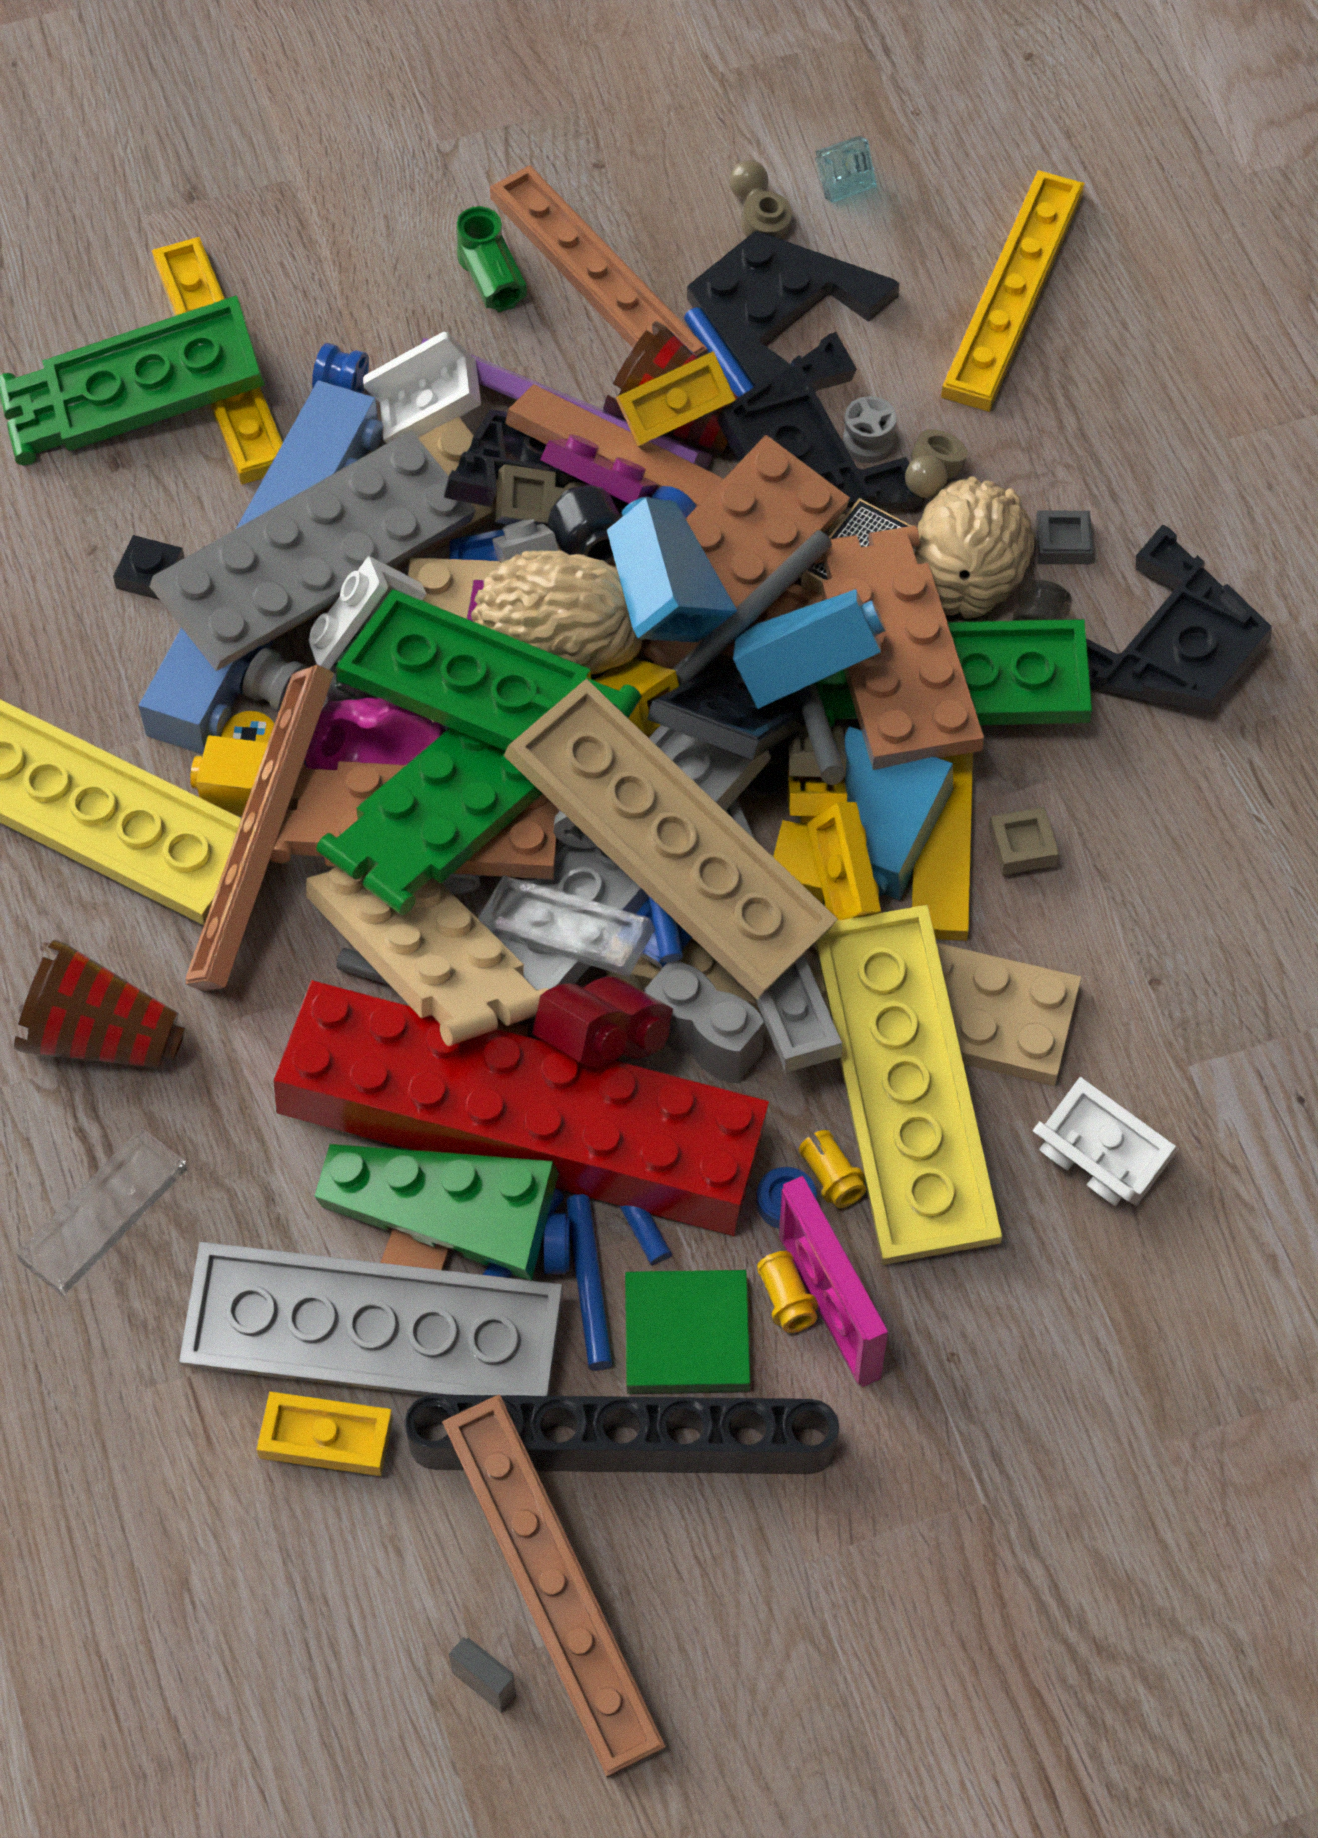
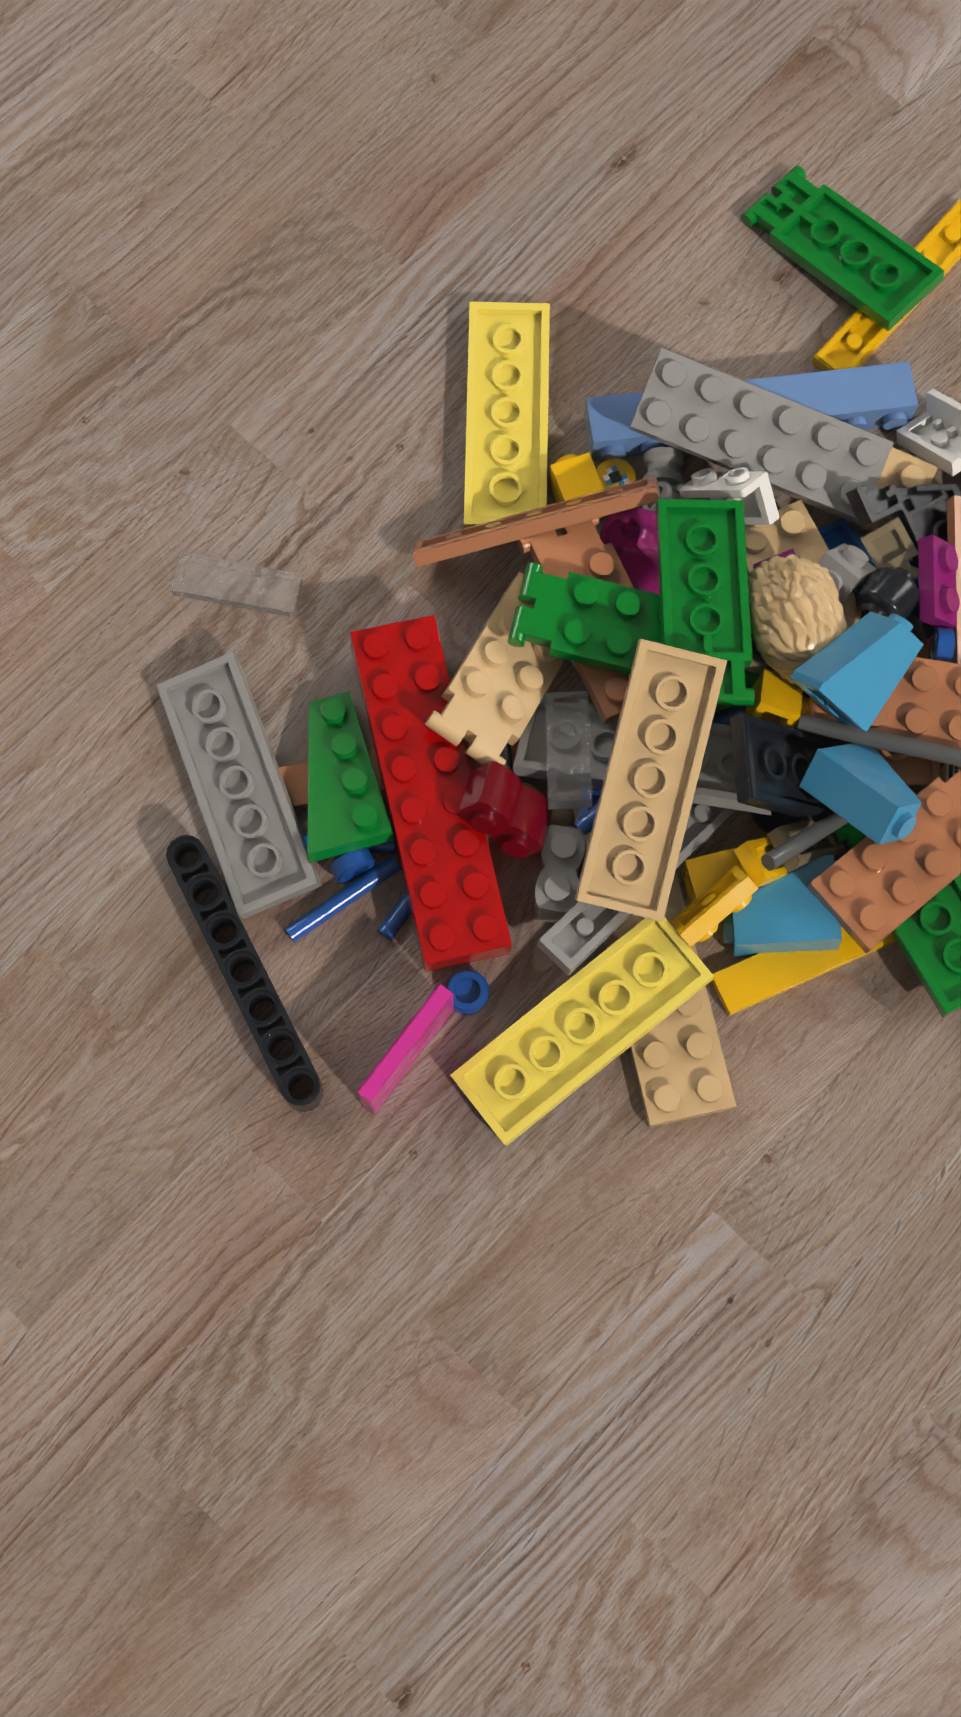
camera: 60 degrees right, 15 degrees up
reddish brown cone [14,939,186,1068] -> none
black plate [113,535,185,600] -> none
yellow plate [256,1391,393,1476] -> none
blue wheel [312,343,369,393] -> none
nougat tile [442,1394,666,1777] -> none
dark grey tile [449,1637,516,1713] -> none
green tile [625,1270,750,1394] -> none
yellow pin [757,1251,819,1333] -> none
yellow pin [798,1130,866,1208] -> none
dark tan plate [988,807,1059,875] -> none
white bracket [1033,1077,1179,1206] -> none

